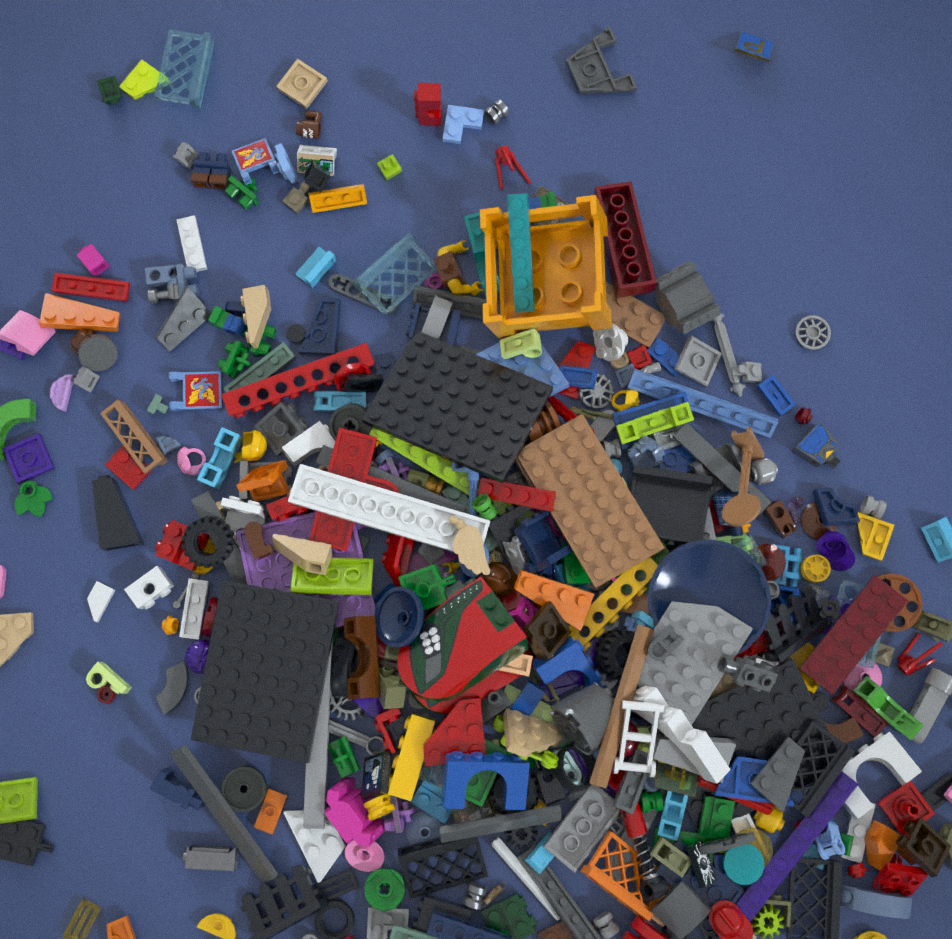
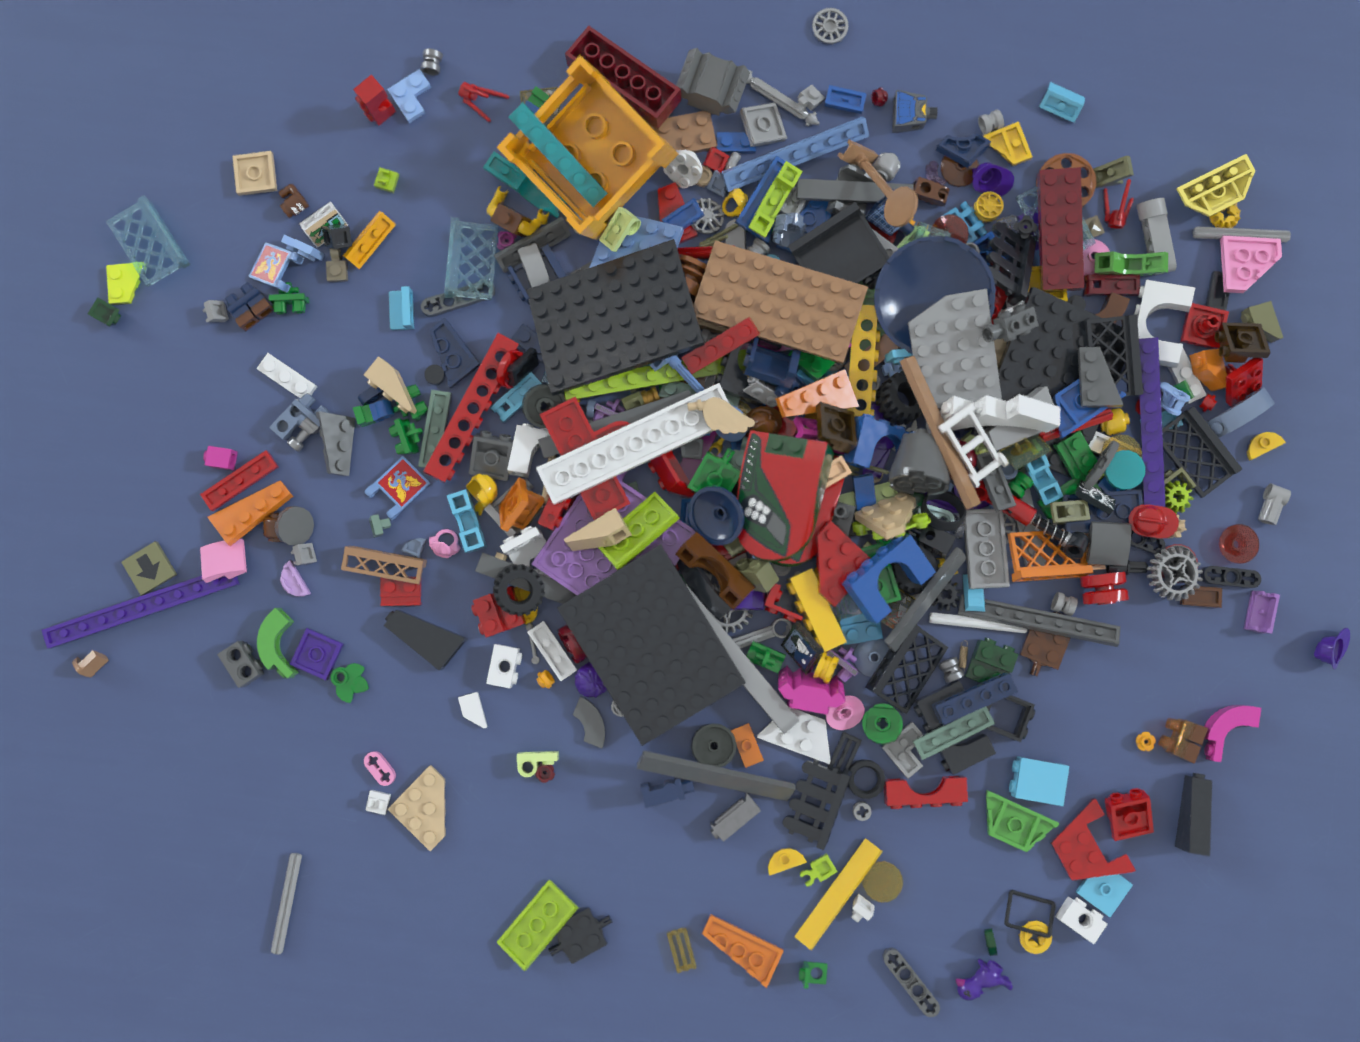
camera: 40 degrees left, 5 degrees up
reddish brown leg [244,521,275,561] -> none
bright green wheel [471,494,498,520] -> none
dark grey plate [648,625,684,661] -> none

